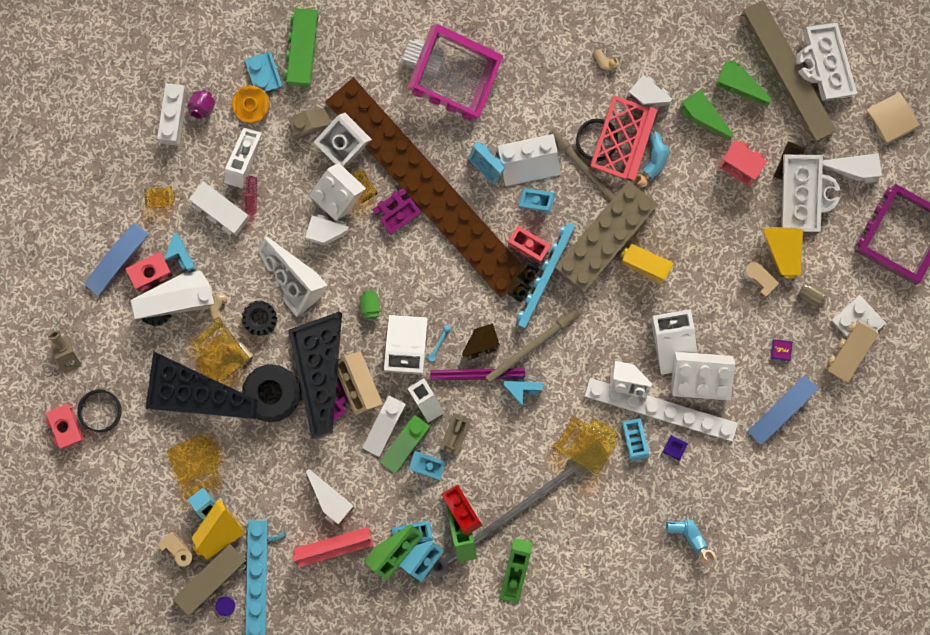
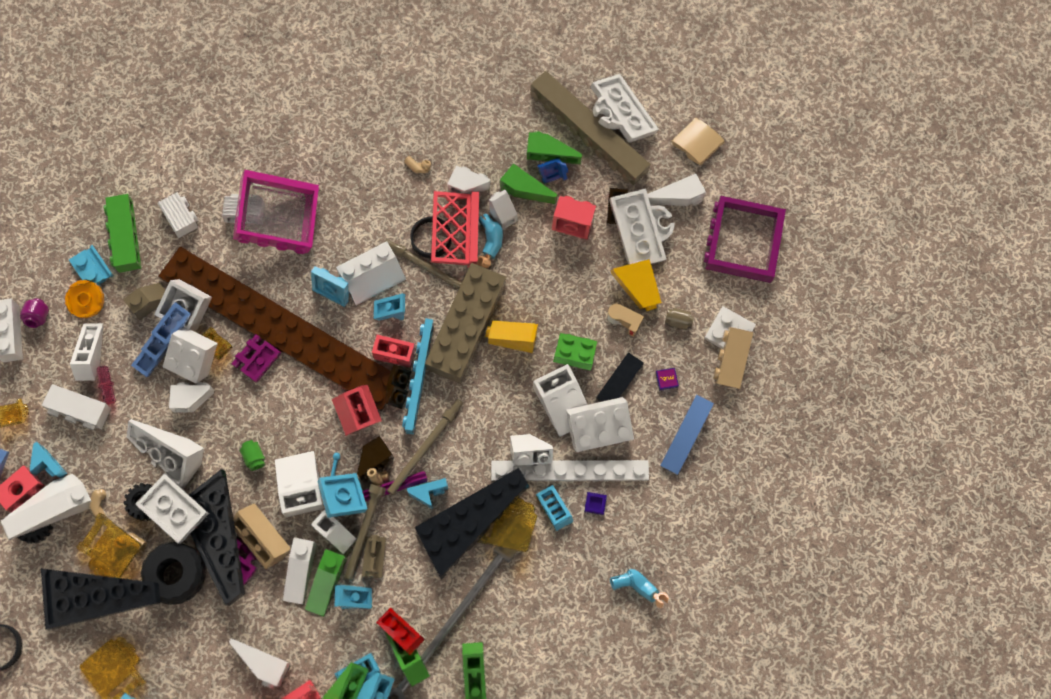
camera: 20 degrees left, 10 degrees down
none -> medium blue slope [131,302,191,377]
none -> white plate [136,474,209,544]
none -> white brick [158,192,199,238]
none -> medium azure plate [317,473,367,518]
none -> coral slope [332,385,382,436]
none -> dark tan piece [345,484,386,580]
none -> tan arm [367,468,390,486]
none -> black wing [415,468,529,580]
none -> white slope [489,190,518,230]
none -> blue bracket [537,158,568,184]
none -> bright green plate [553,333,597,371]
none -> black tile [596,352,644,402]

